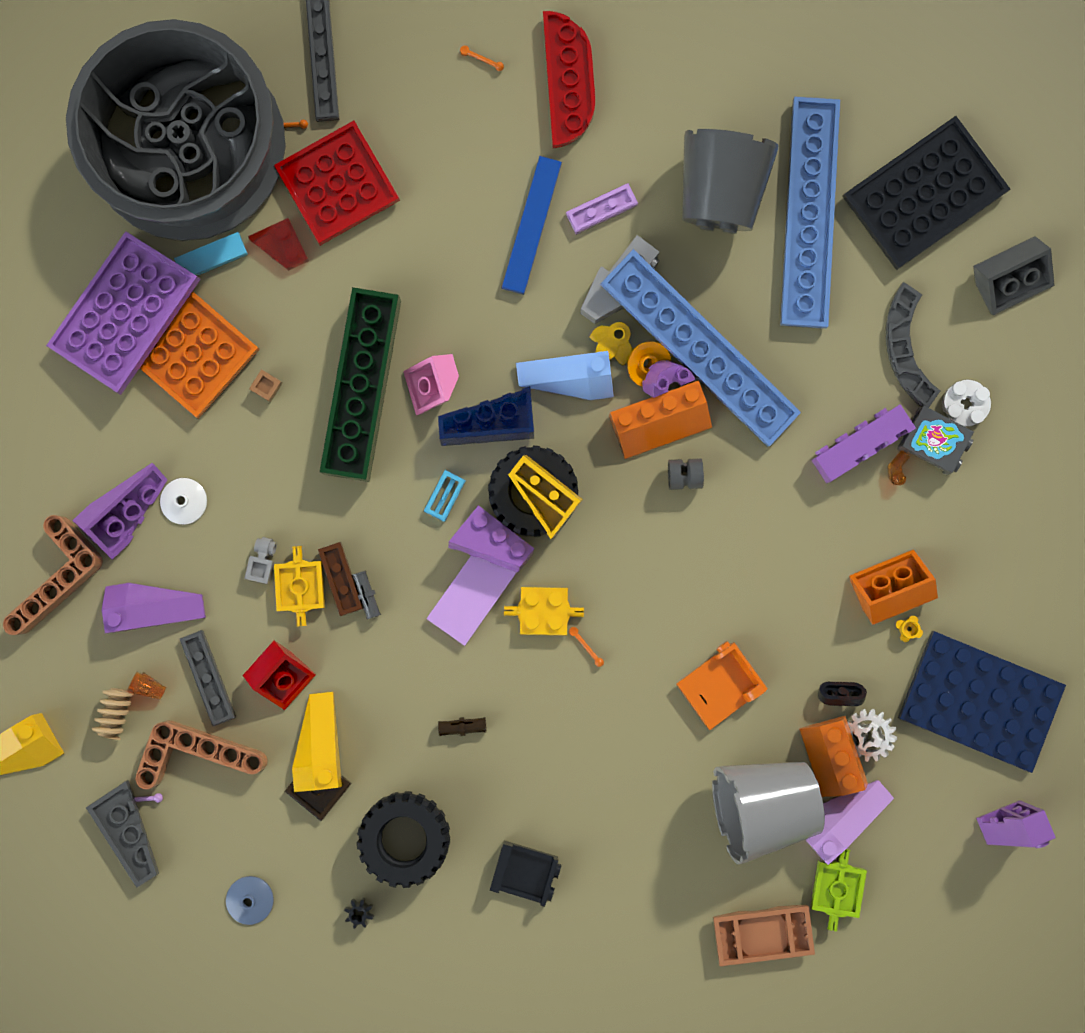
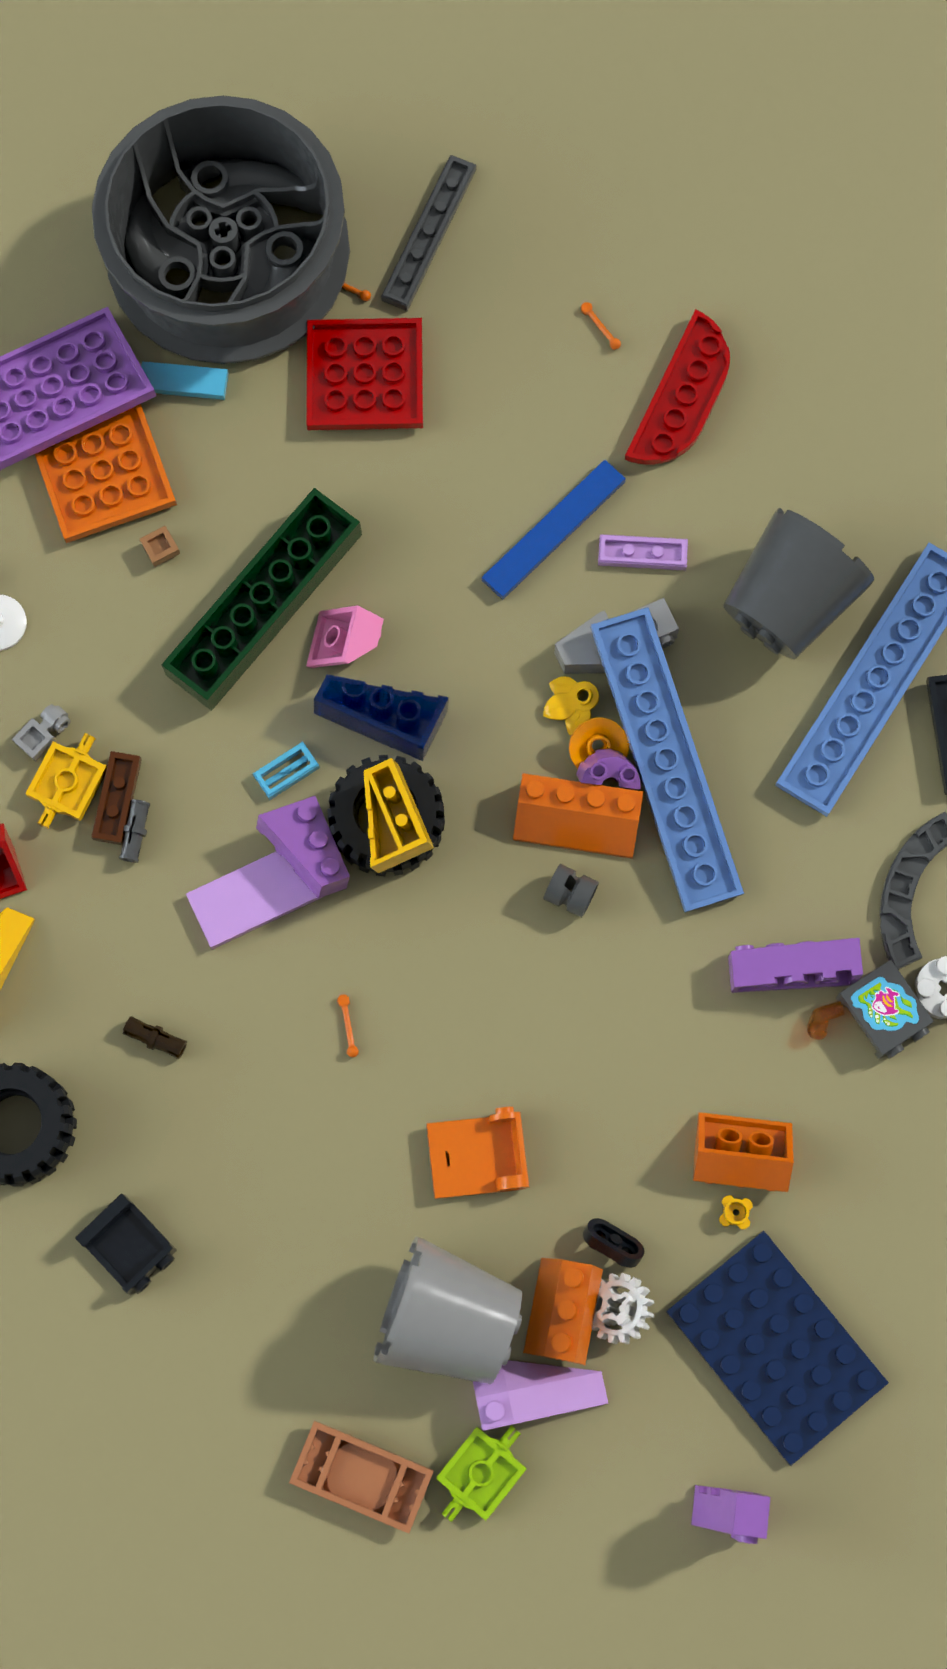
camera: 30 degrees right, 10 degrees down
clear red wing [248,218,309,271] -> none
yellow plate [504,587,584,636] -> none
light blue wedge [516,351,614,400] -> none

